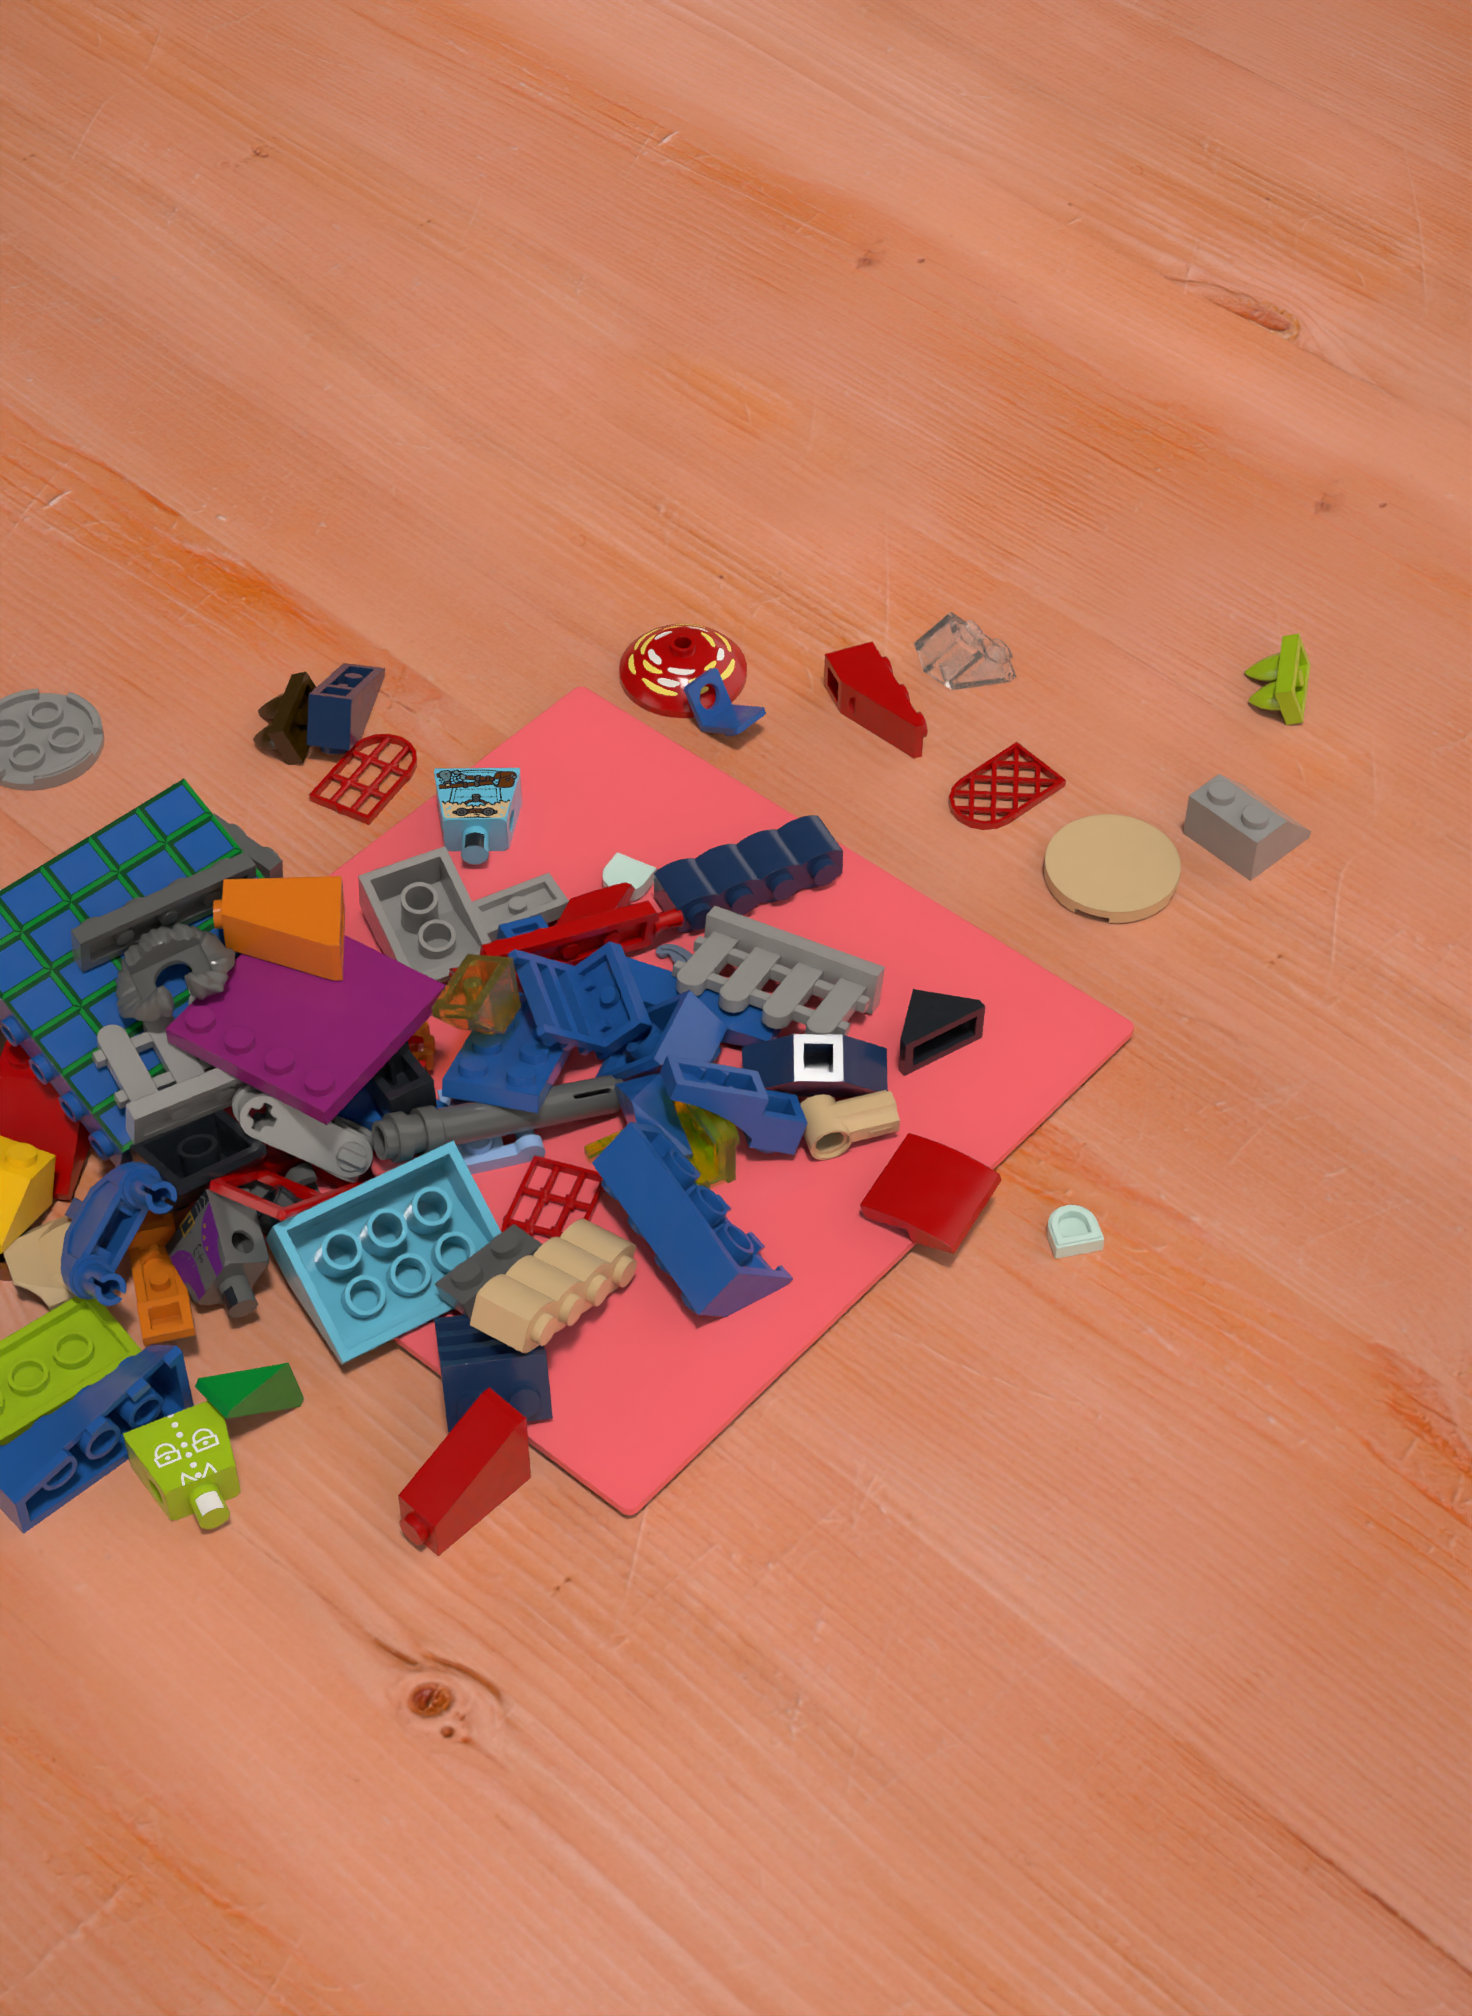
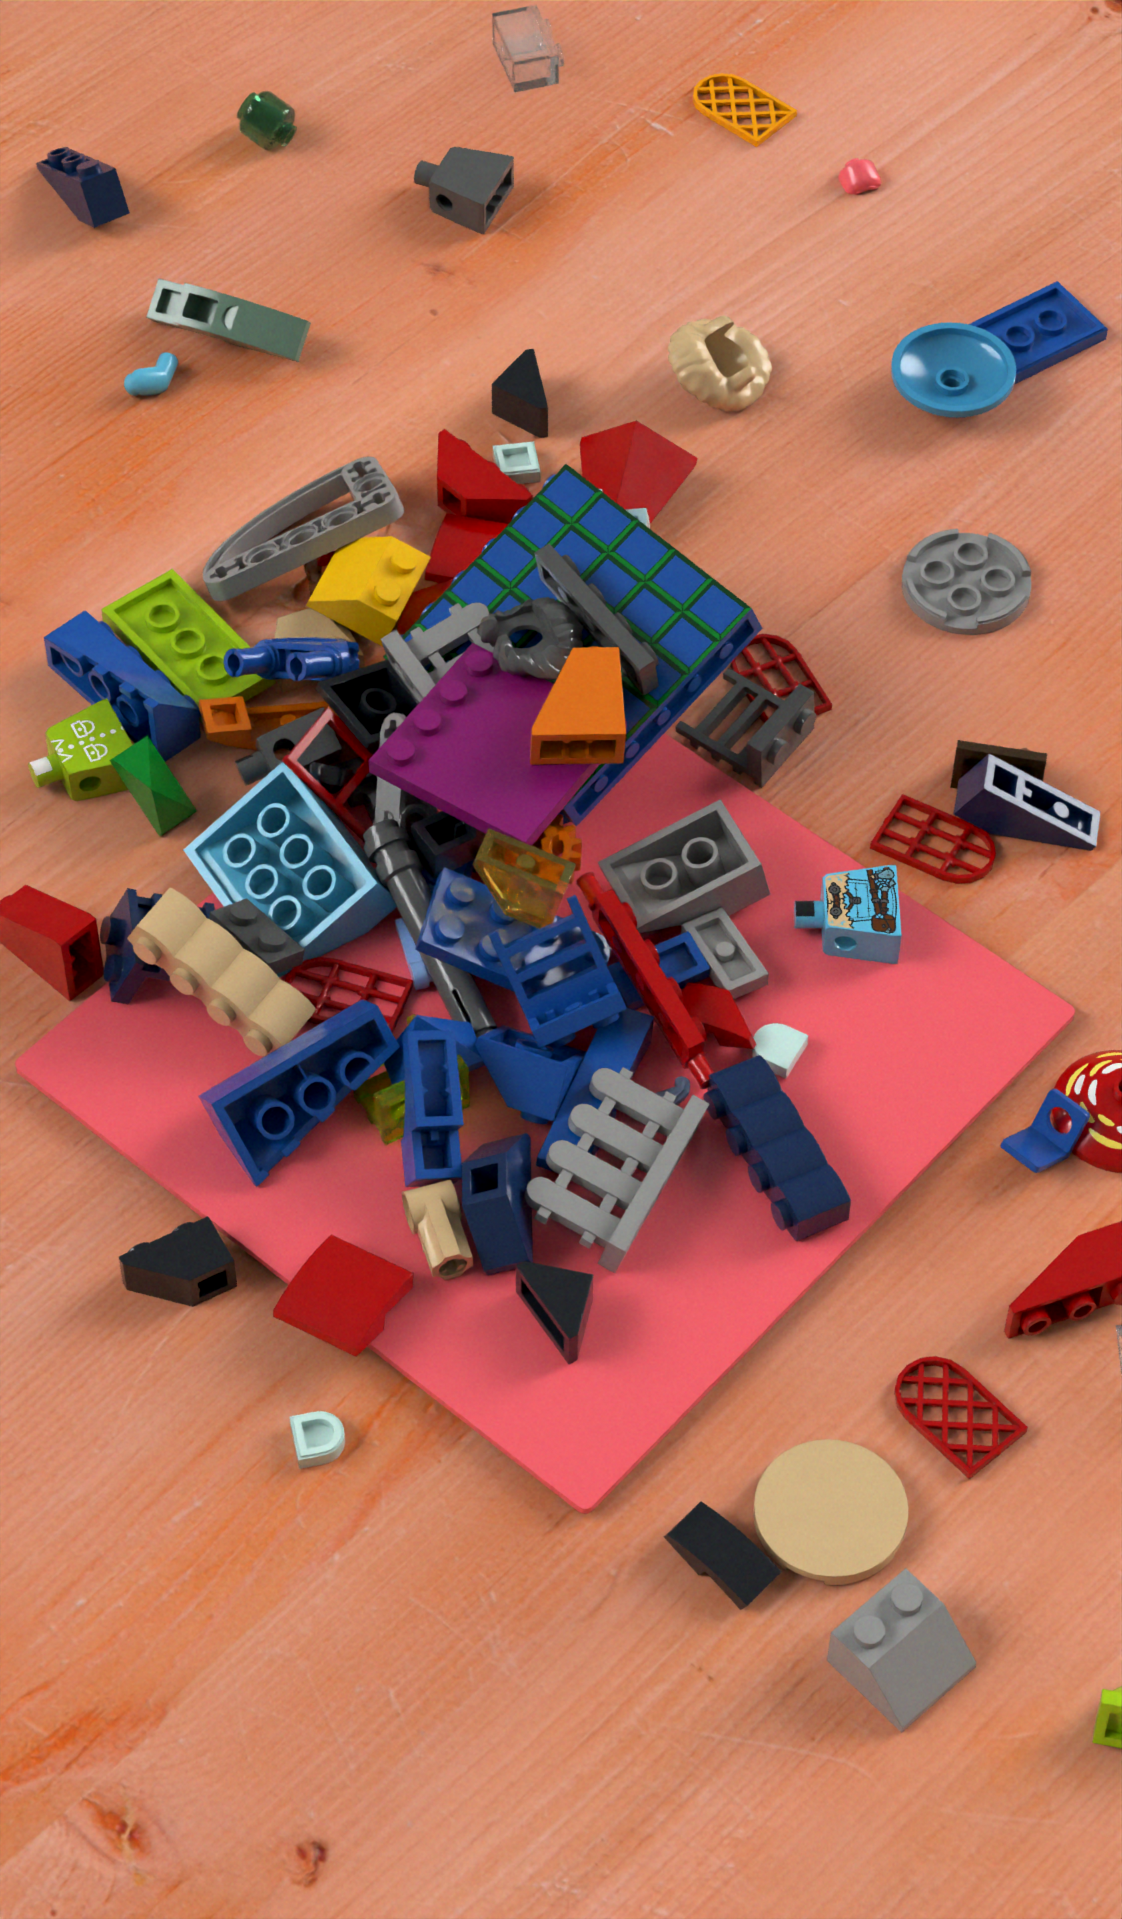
camera: 90 degrees right, 5 degrees up
none -> black slope [119,1216,237,1307]
none -> black slope [664,1501,782,1610]

